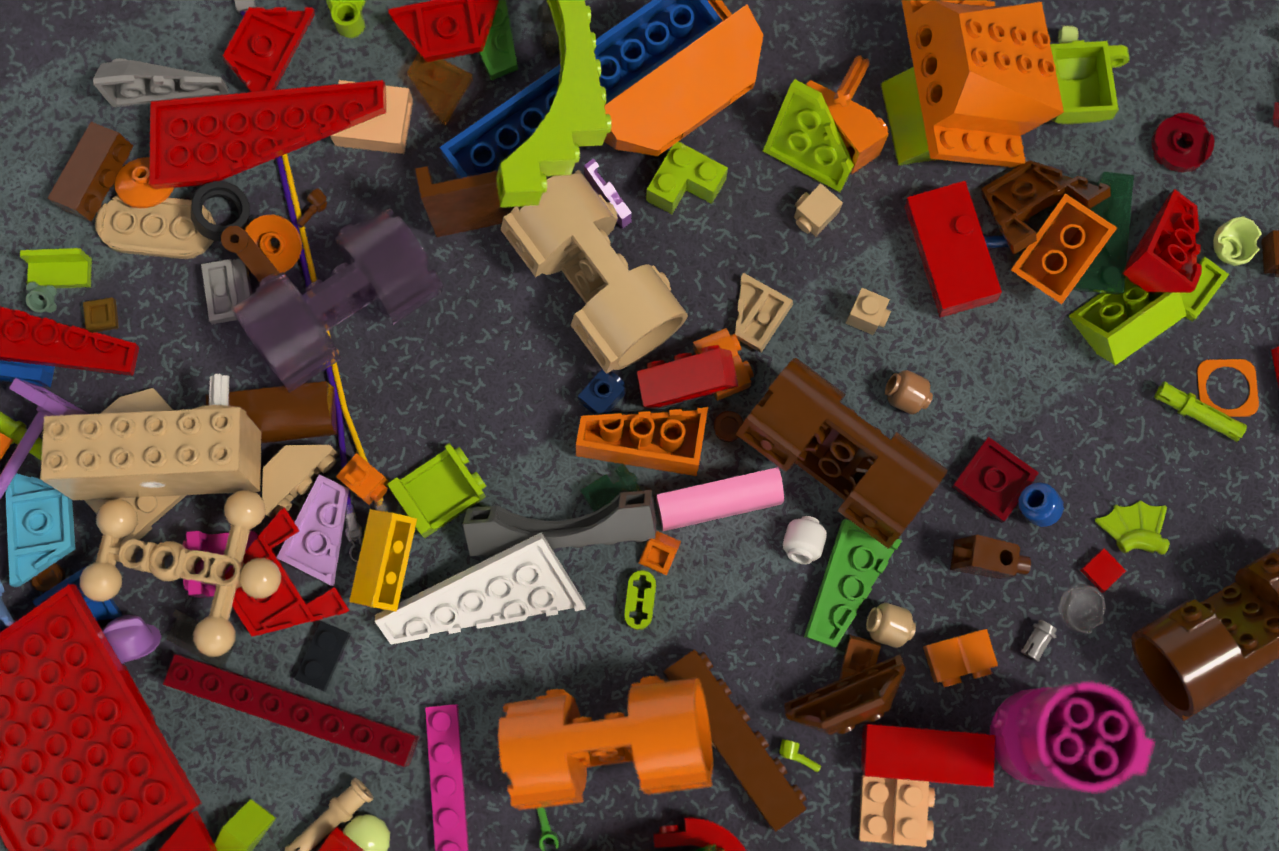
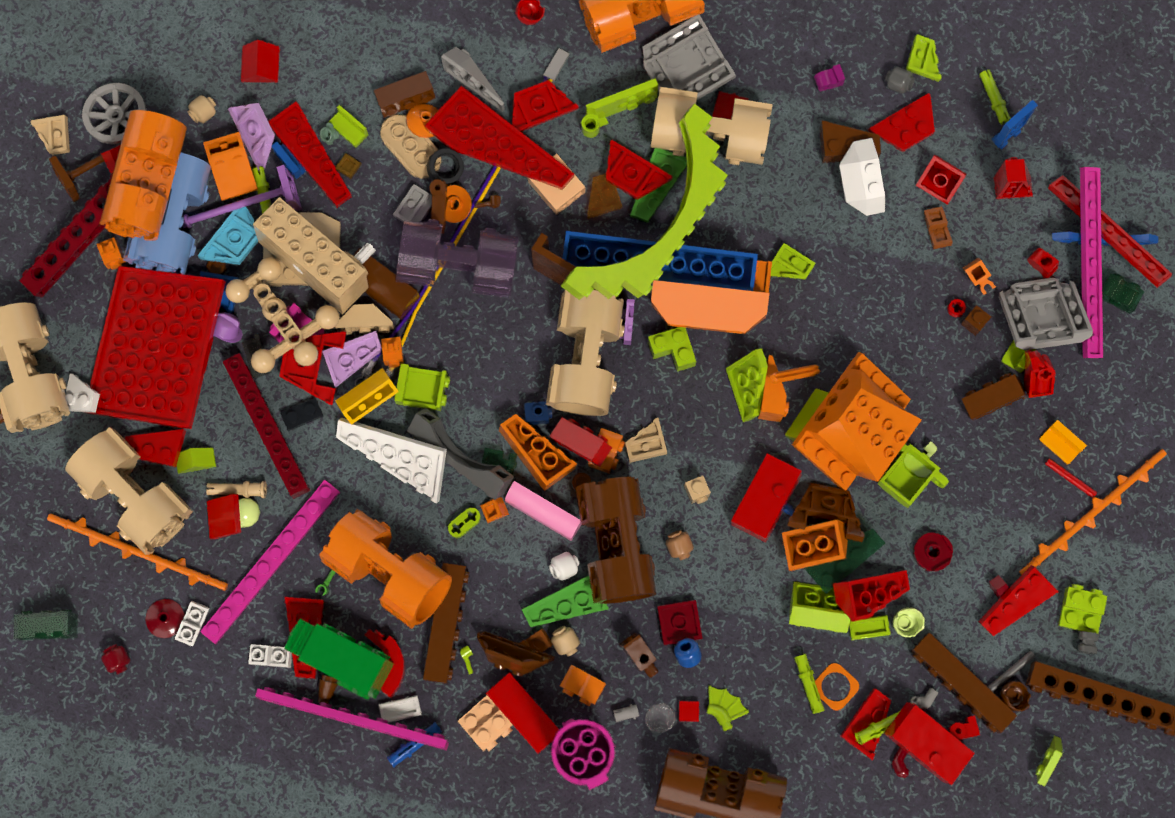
camera: 45 degrees right, 0 degrees up
tan brick [794,183,843,236] -> none

